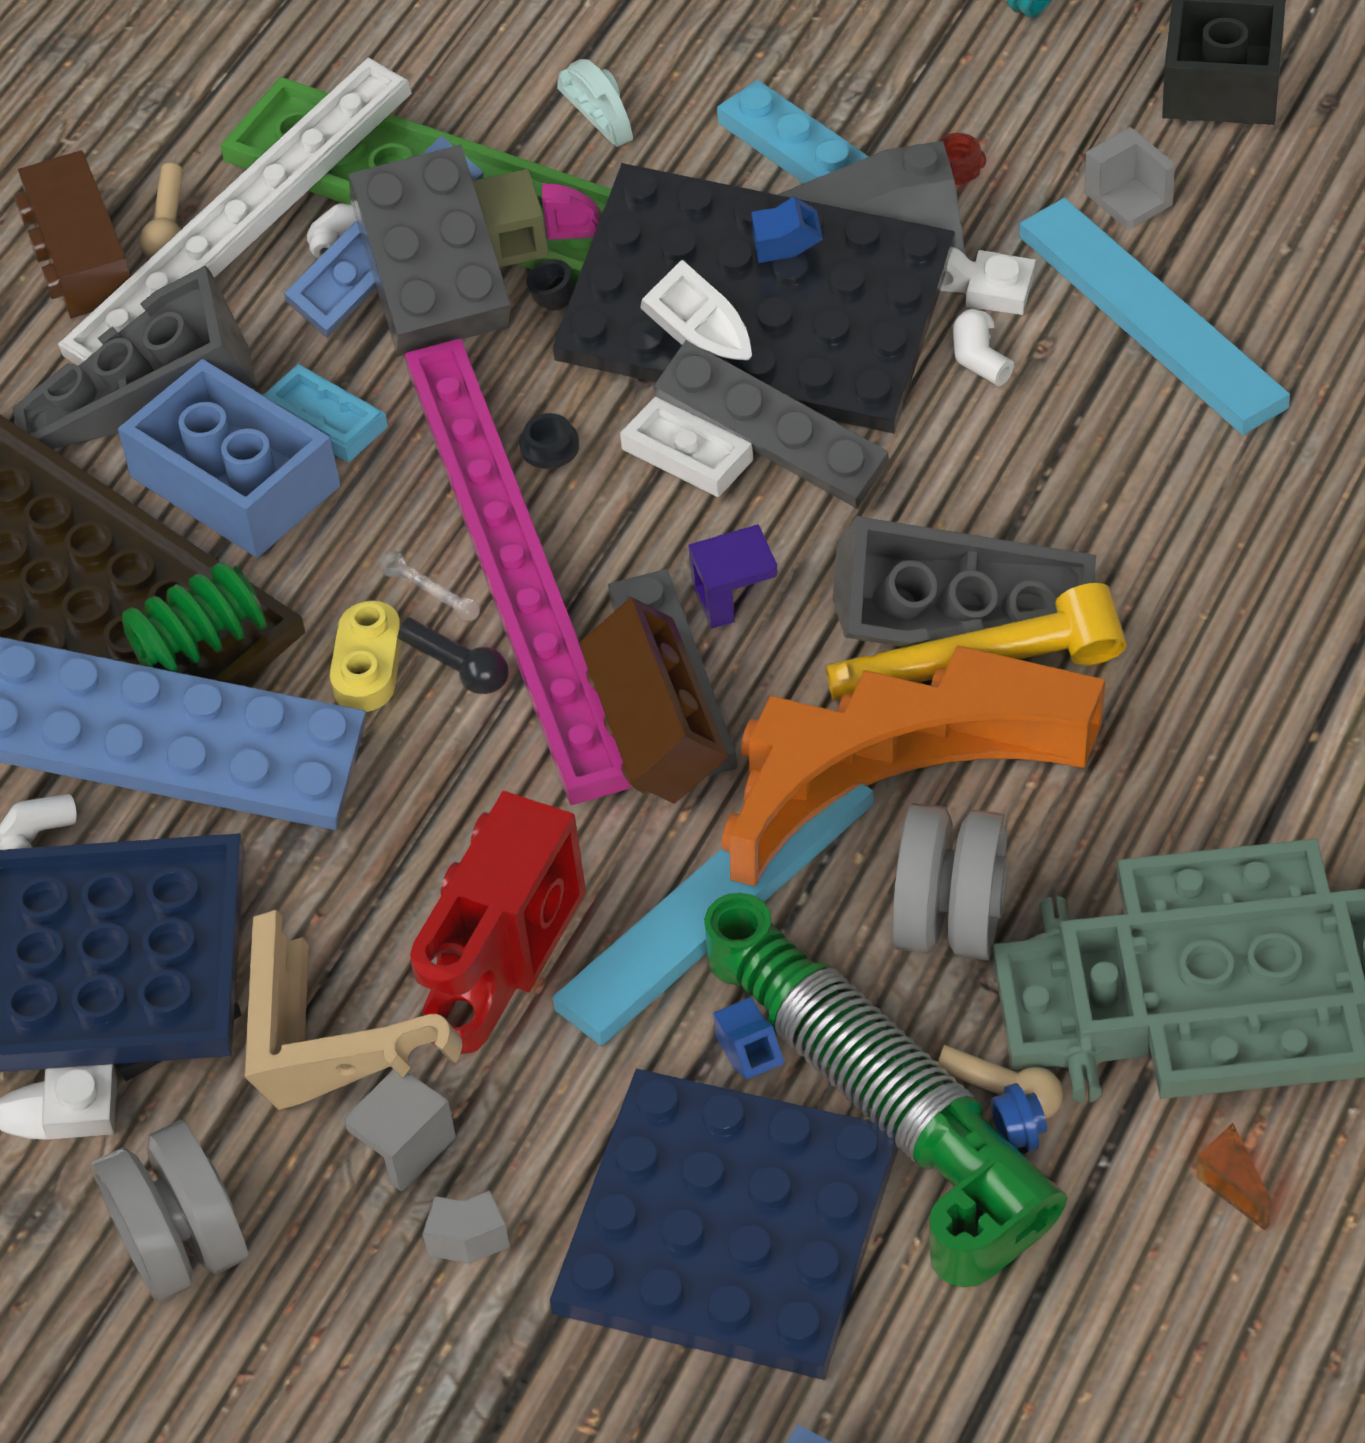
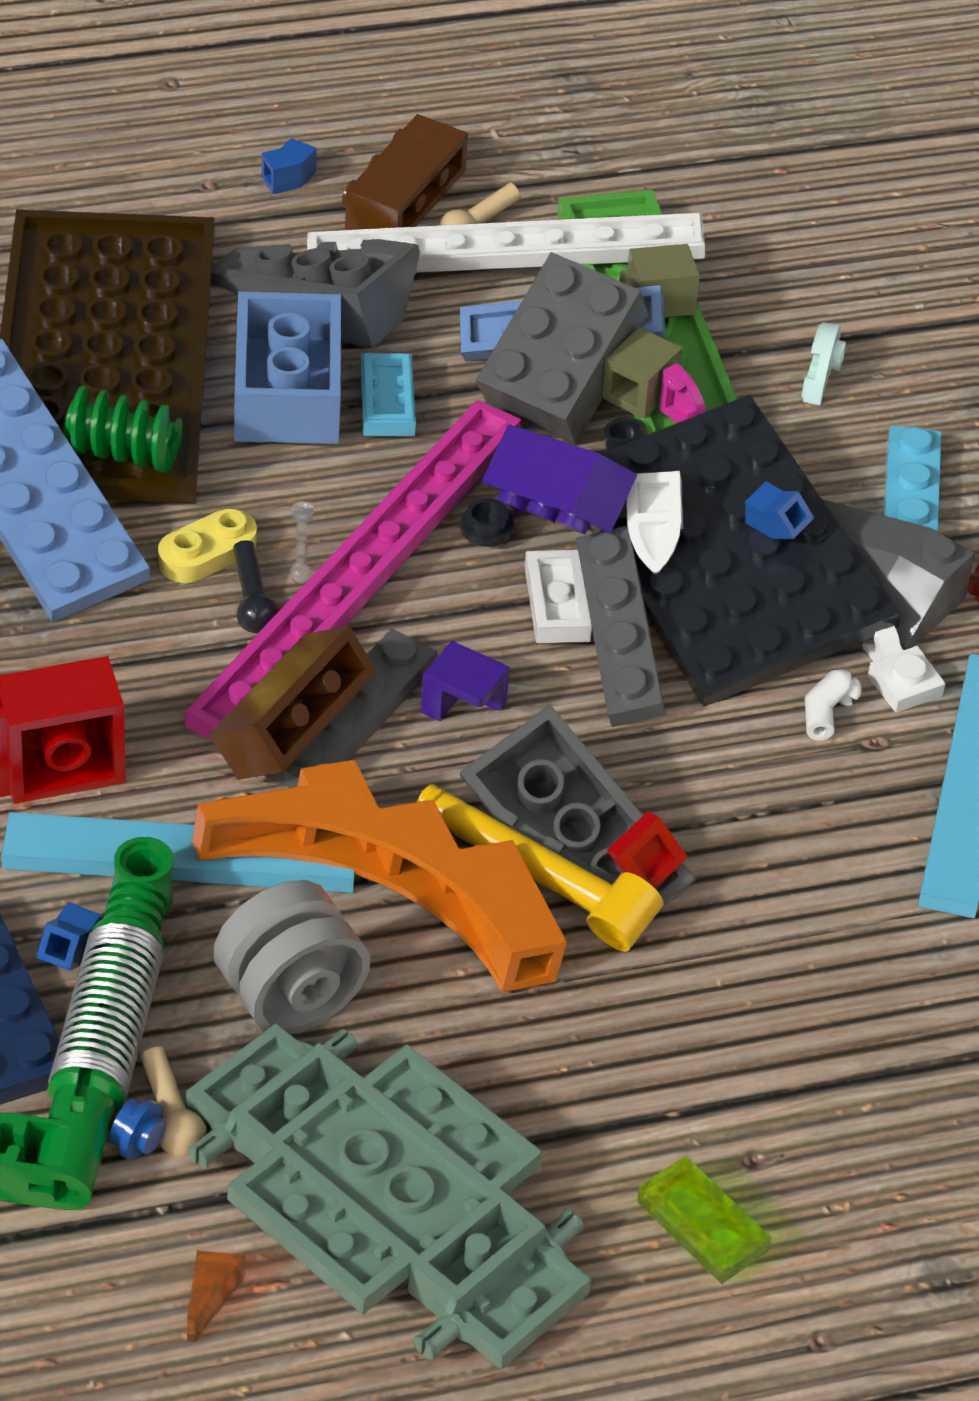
camera: 40 degrees right, 5 degrees down
none -> dark purple brick [481,424,637,535]
none -> red plate [606,811,688,889]
none -> olive brick [619,244,700,317]

